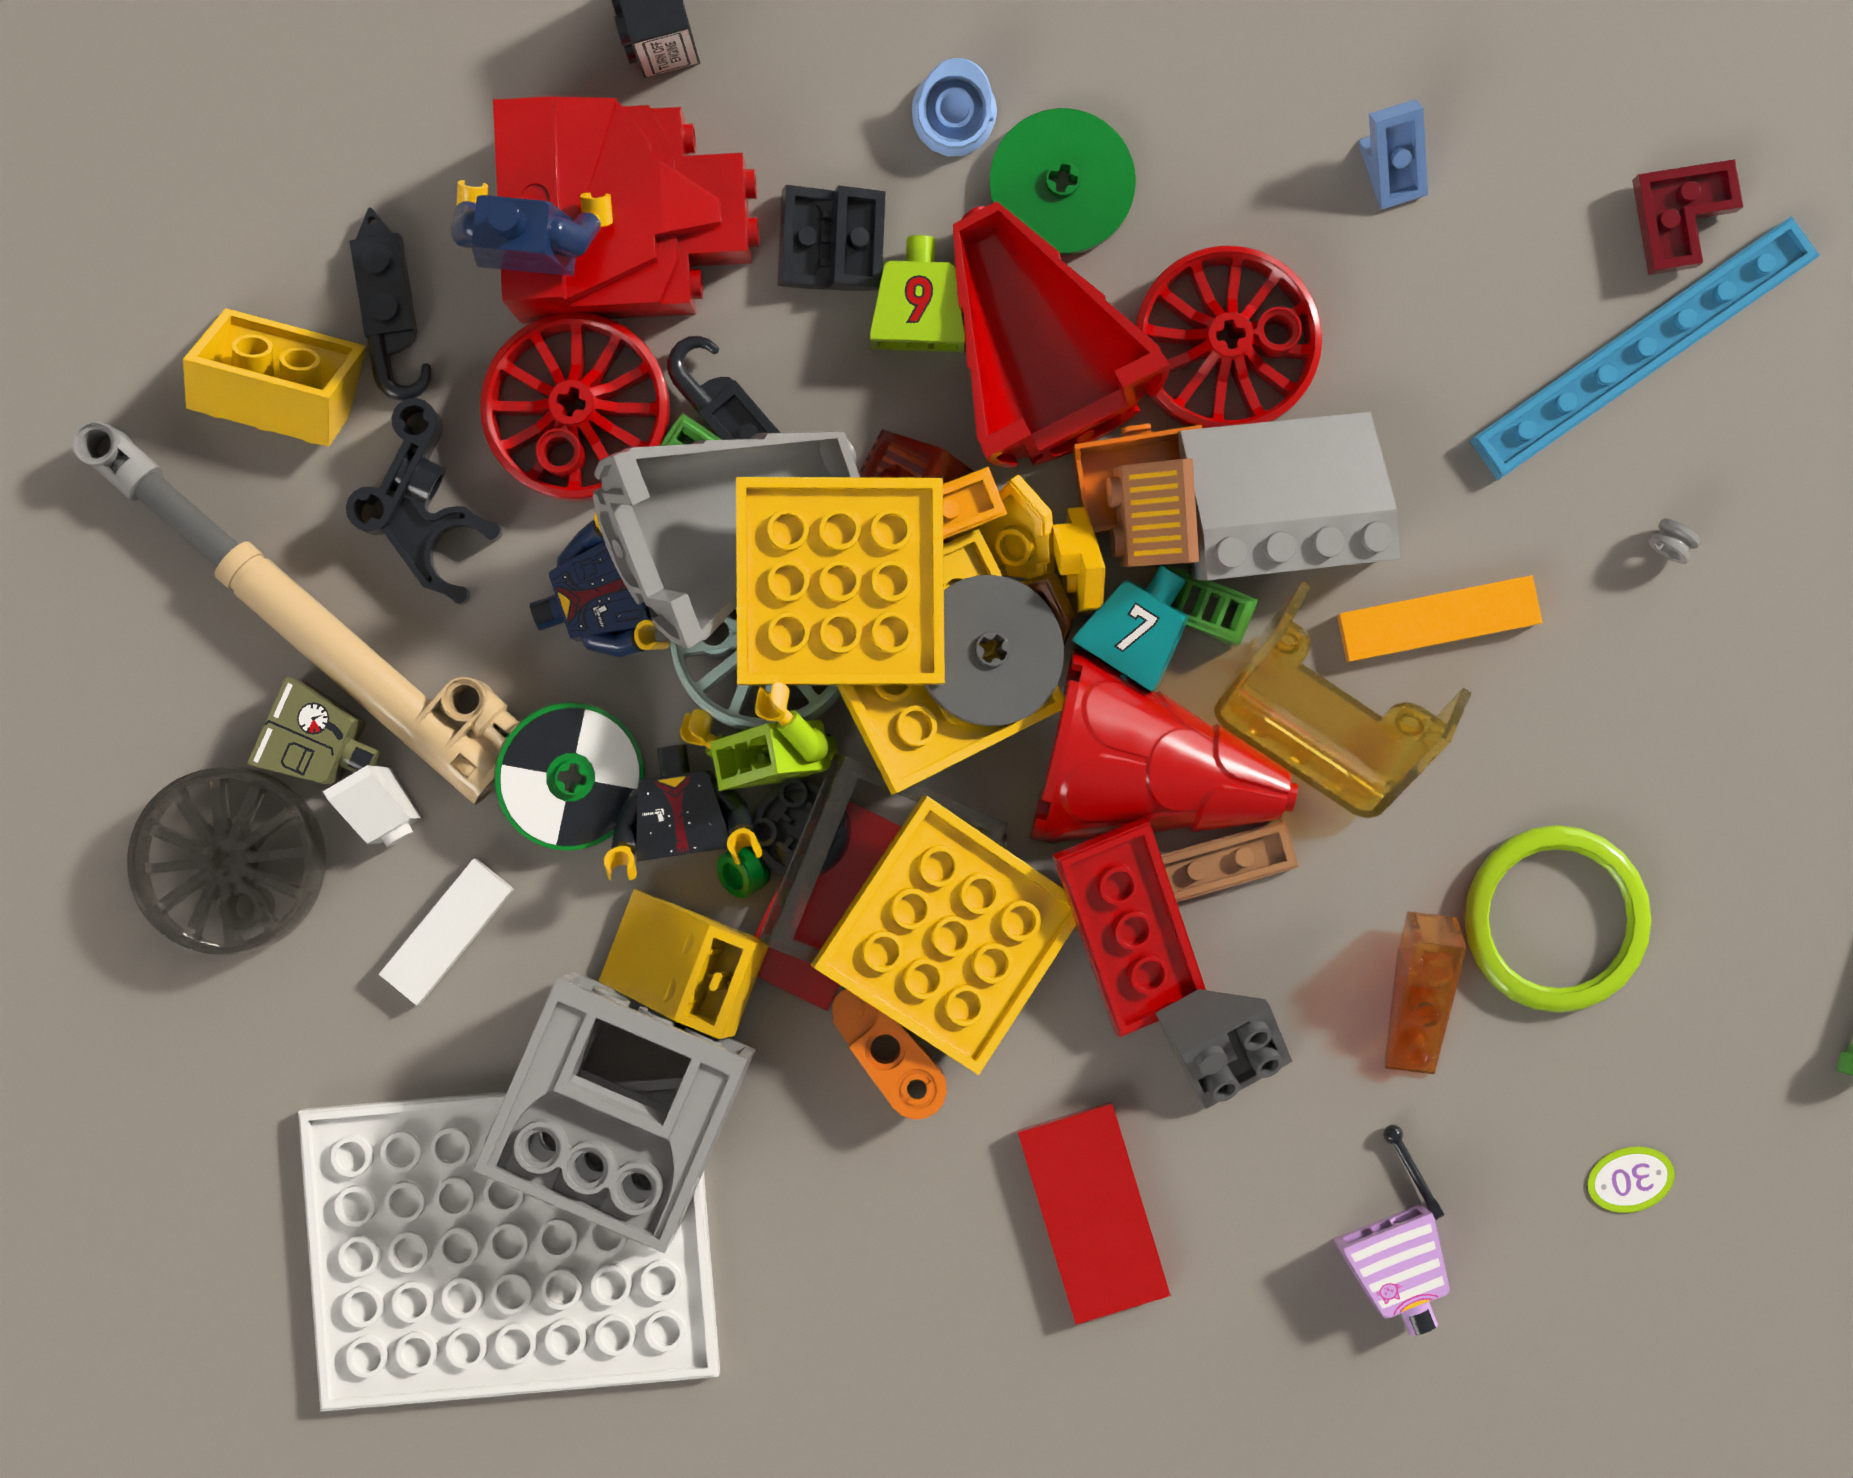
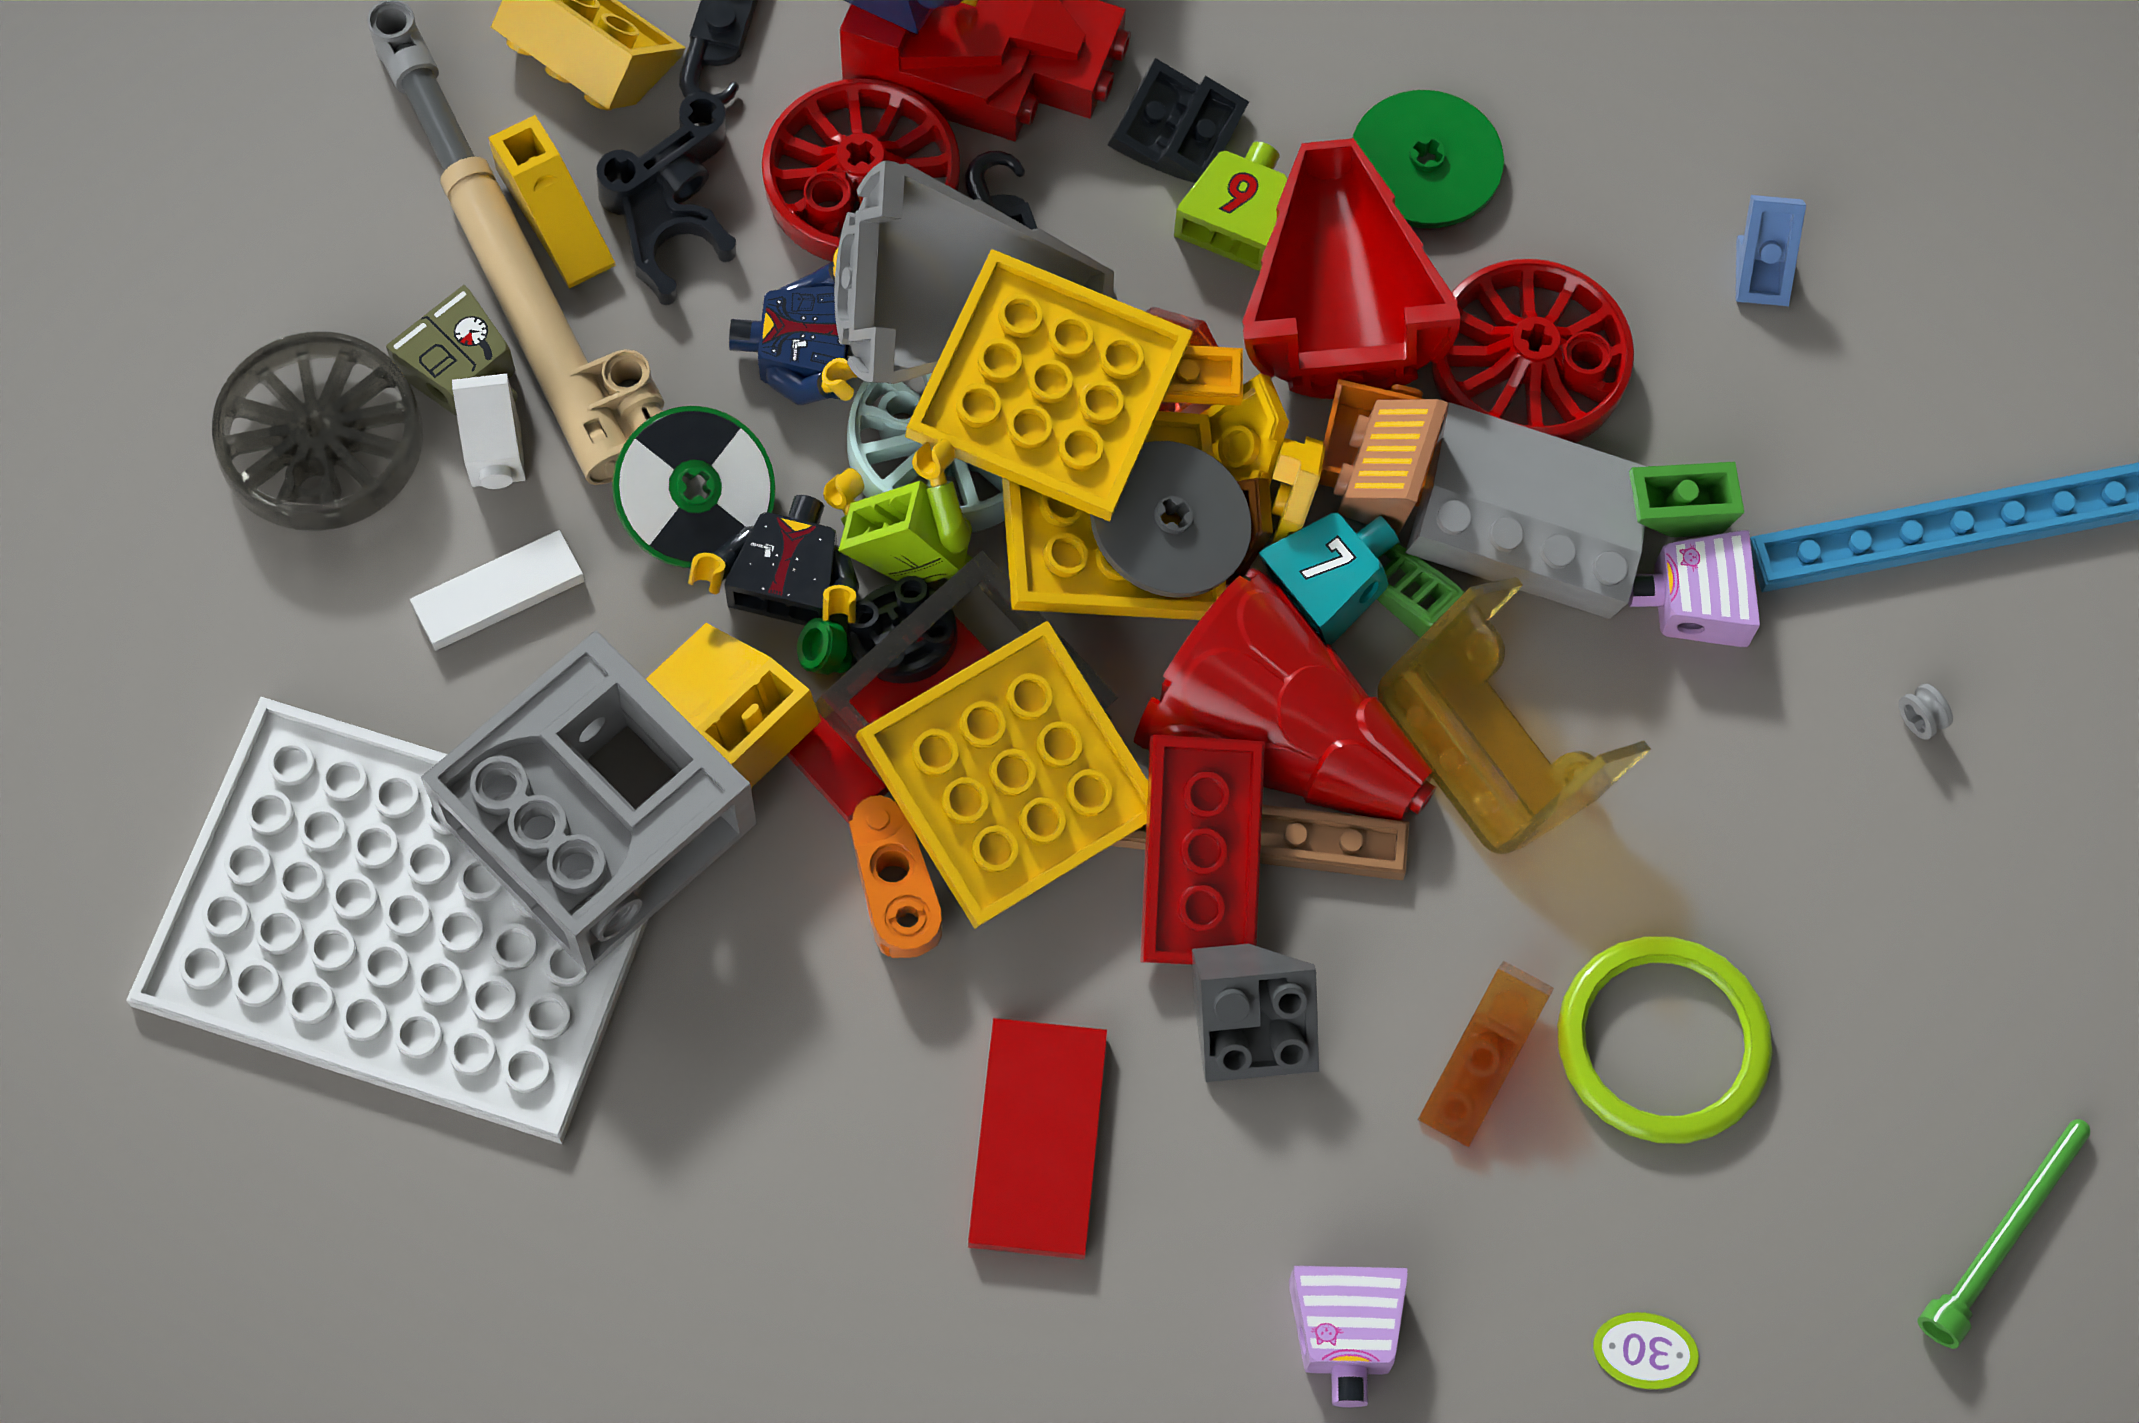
camera: 20 degrees right, 20 degrees down
light blue piece [912,58,997,157] -> none
light orange tile [1337,575,1543,663] -> none
black hinge [1383,1125,1444,1220] -> none
dark red plate [1632,159,1743,275] -> none
none -> yellow slope [488,115,616,289]
none -> lavender torso [1628,530,1760,647]
none -> bright green slope [1629,462,1745,538]

